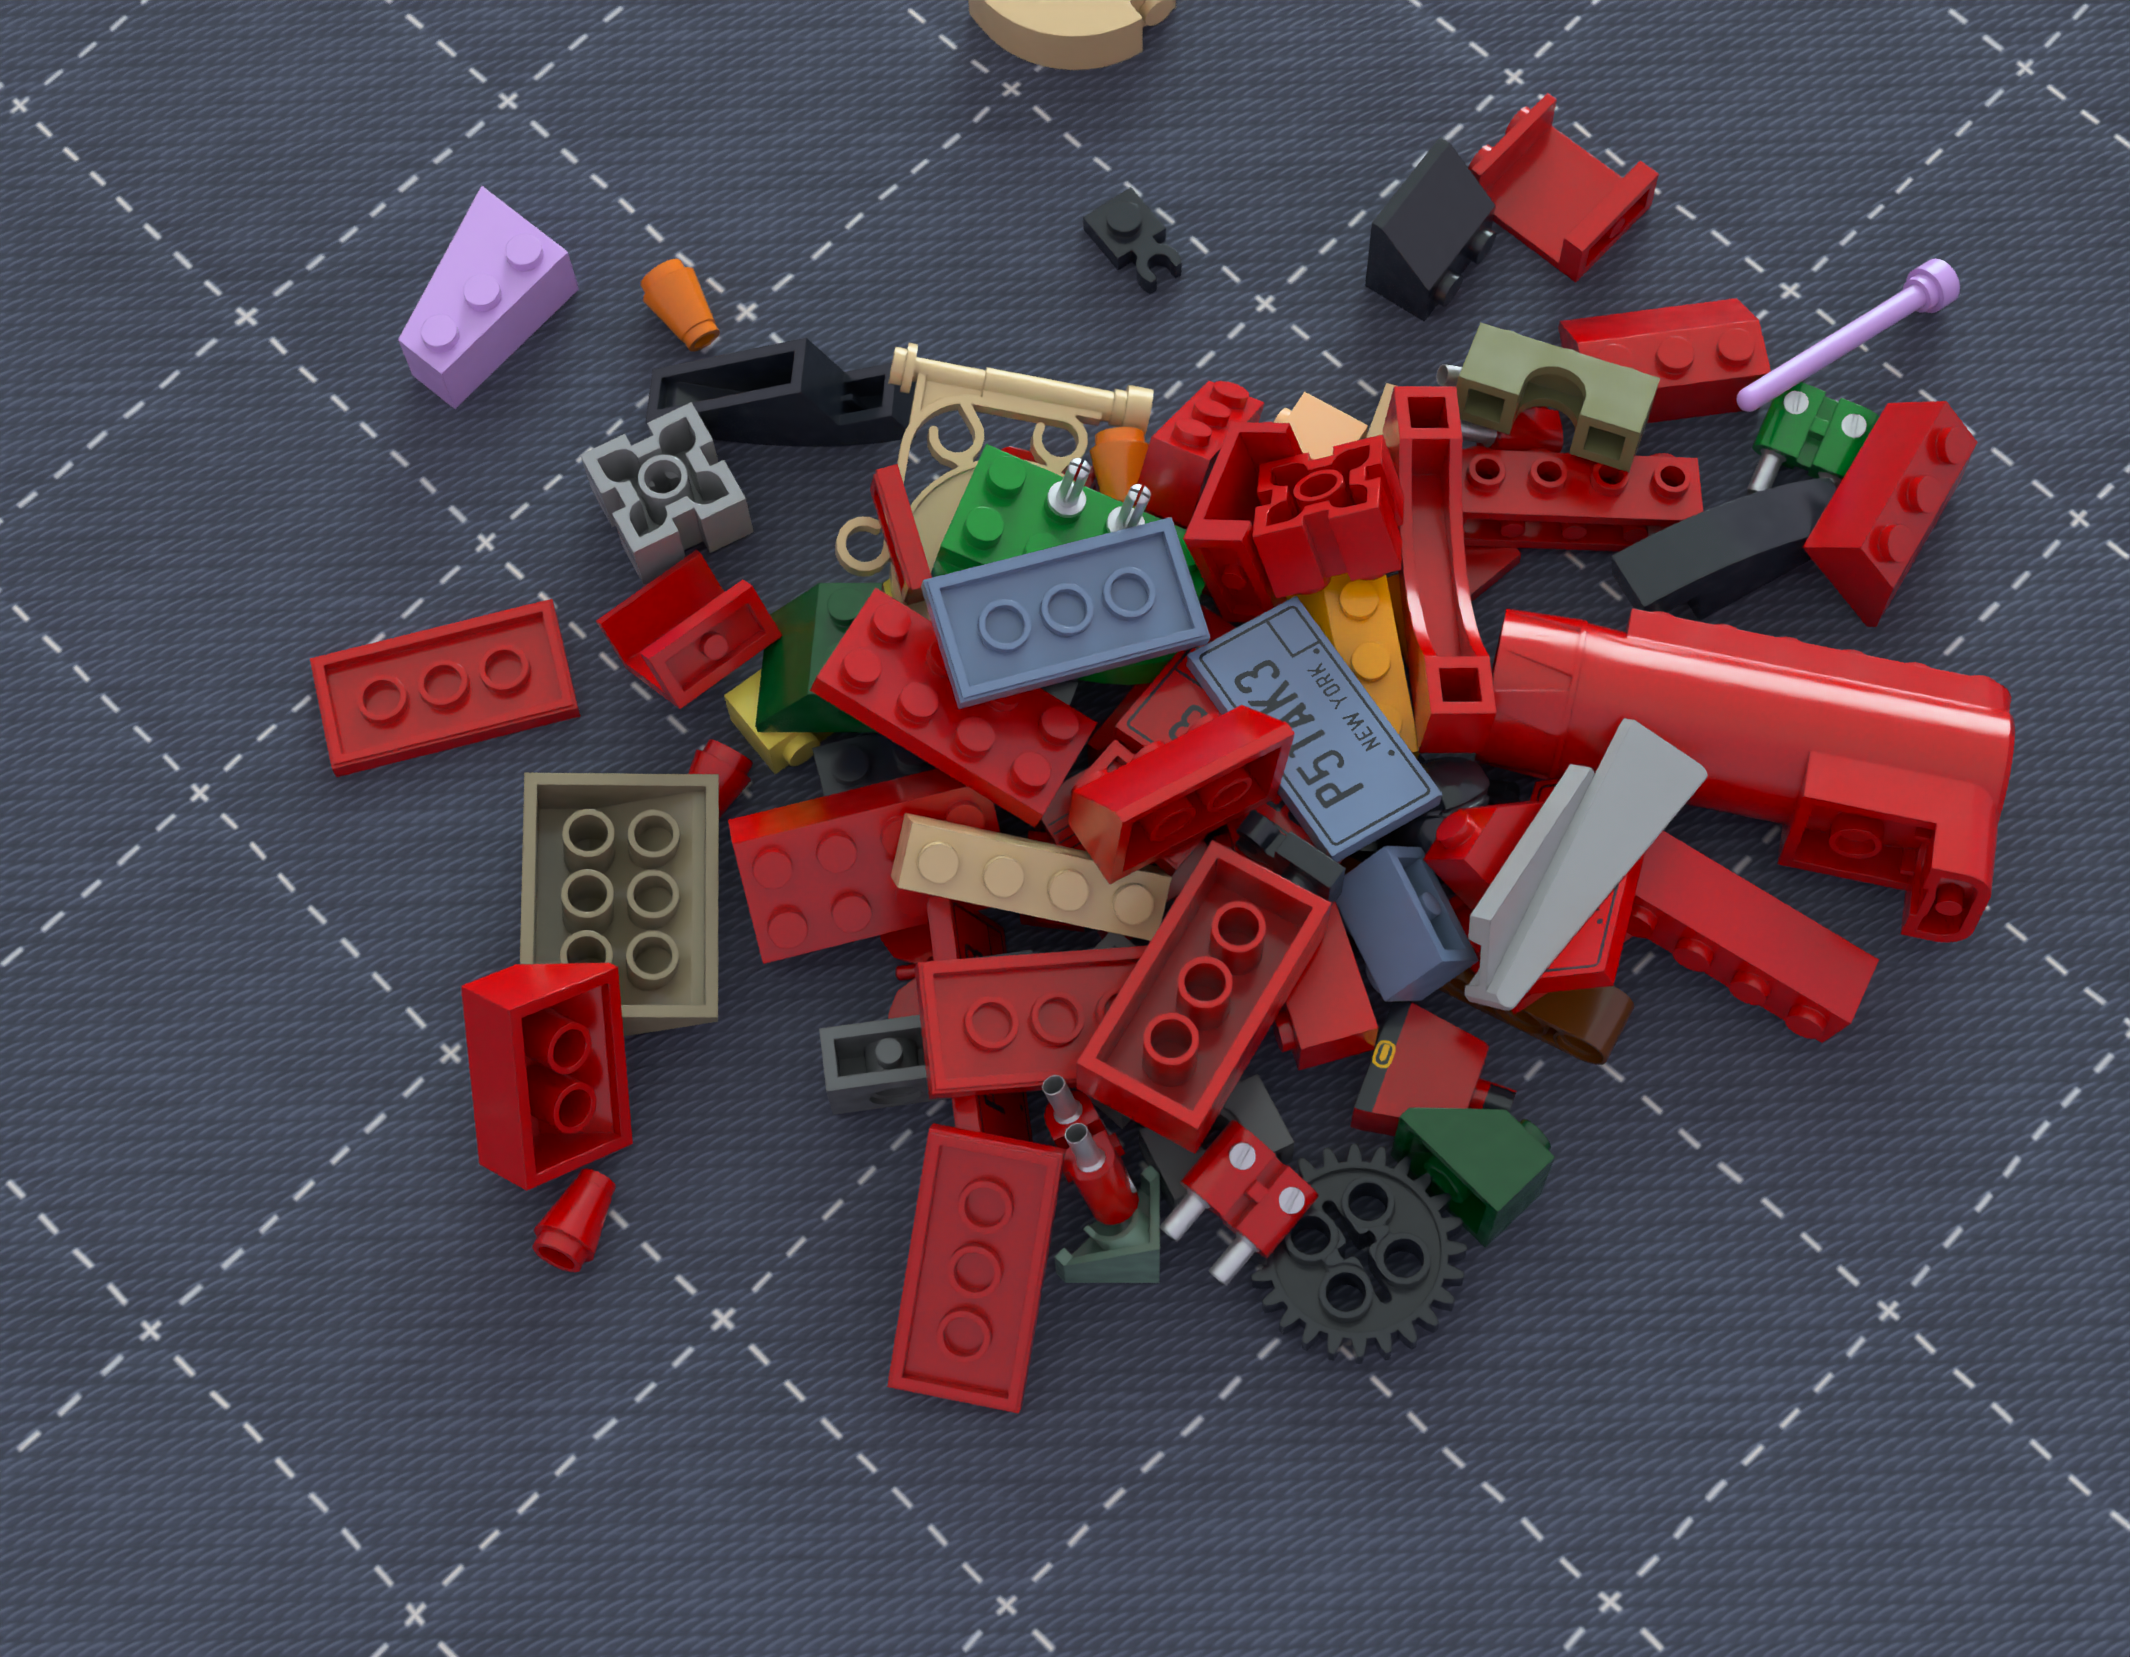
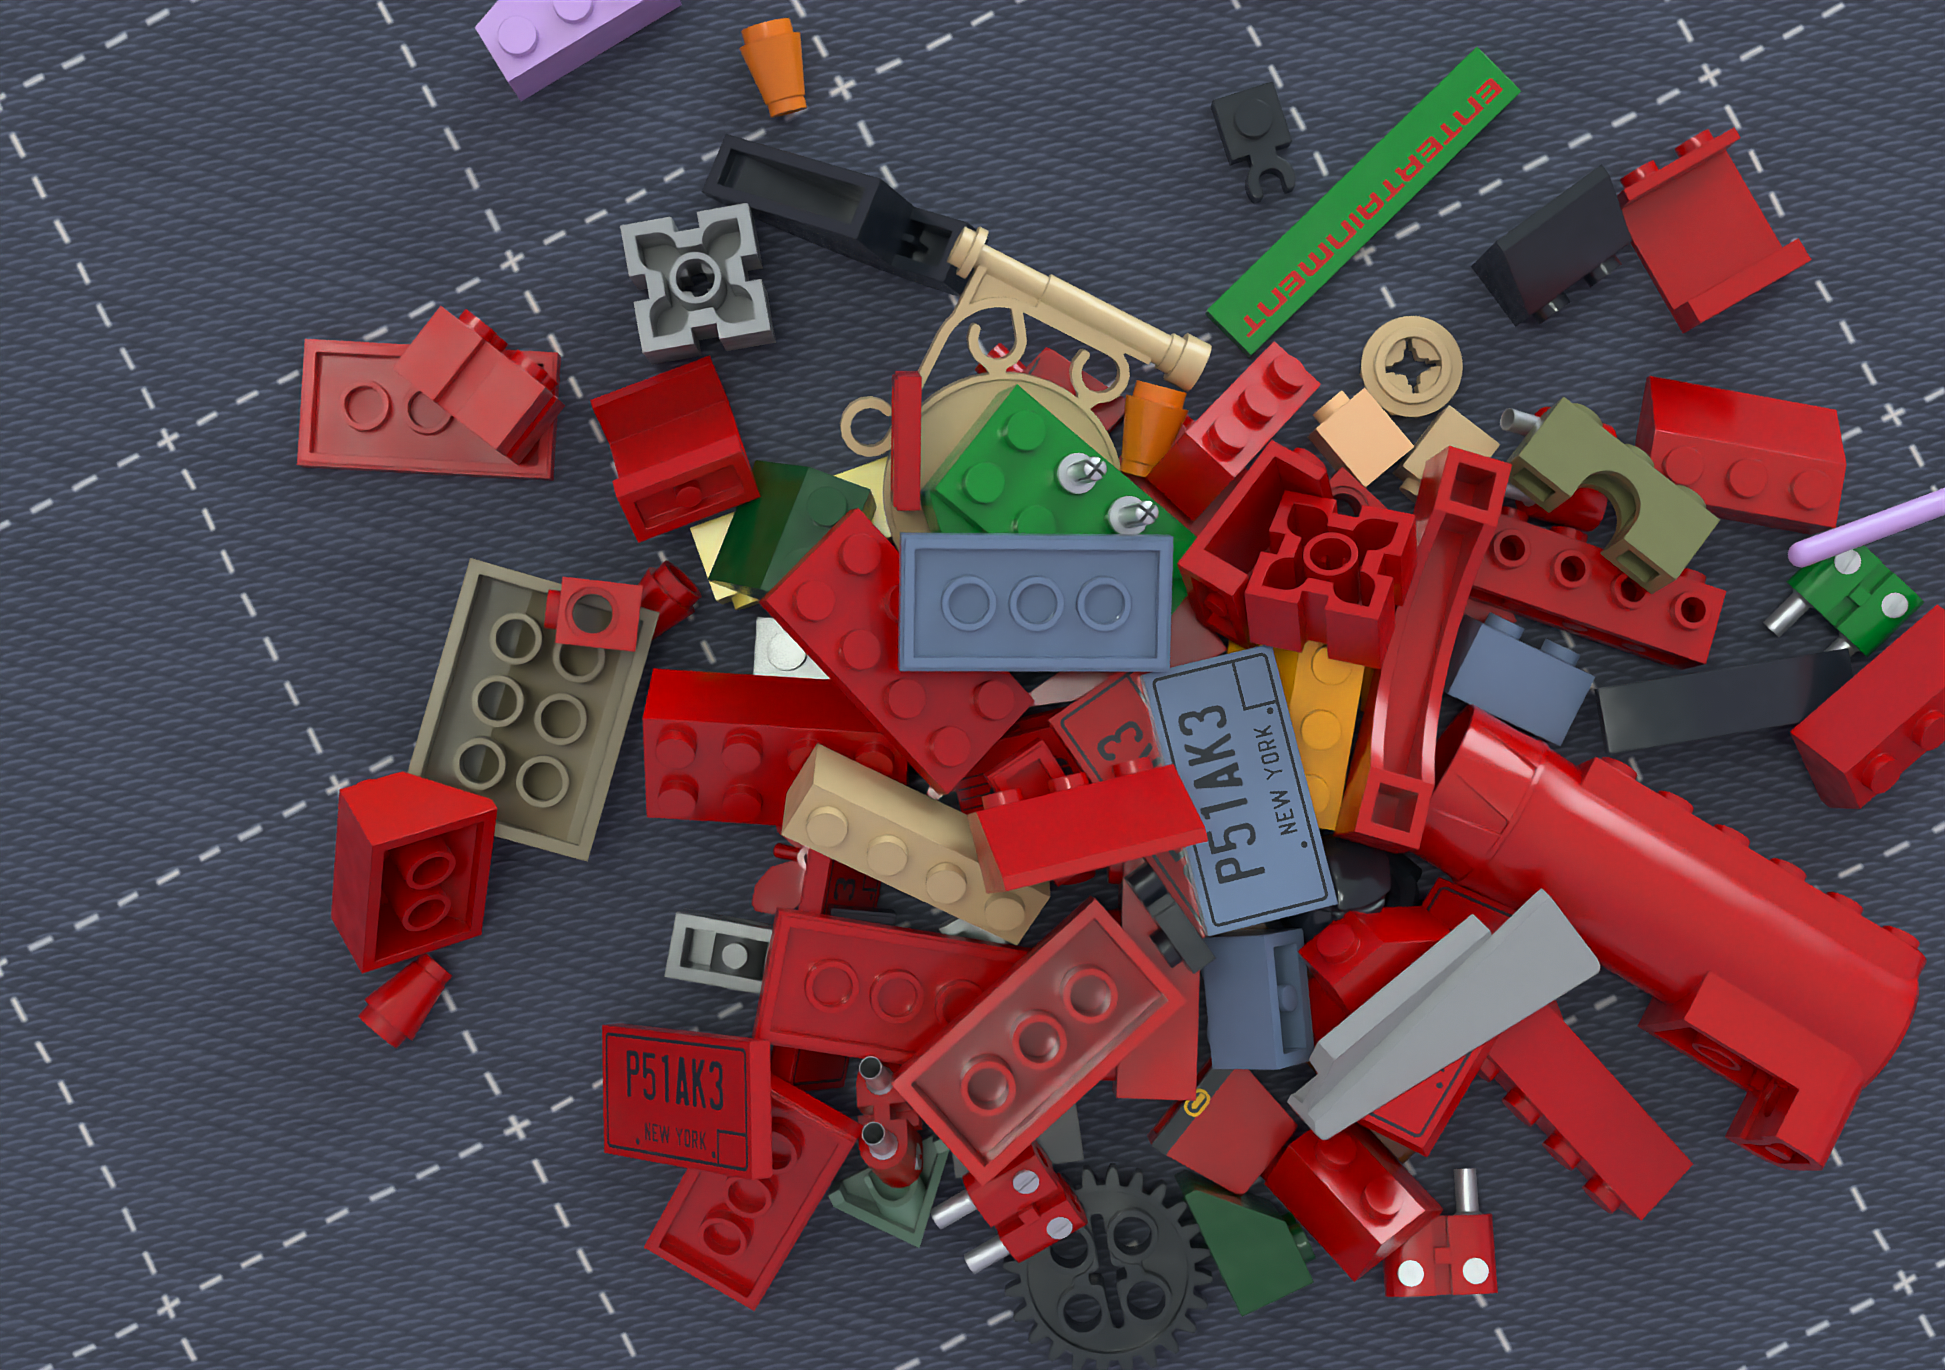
camera: 15 degrees right, 20 degrees up
none -> brick [391,306,565,466]
none -> red brick [544,577,643,652]
none -> red tile [602,1023,773,1180]
none -> green tile [1205,47,1521,358]
none -> red slope [1264,1122,1444,1282]
none -> tan gear [1360,316,1463,418]
none -> red piece [1383,1168,1498,1297]
none -> sand blue brick [1443,612,1595,746]

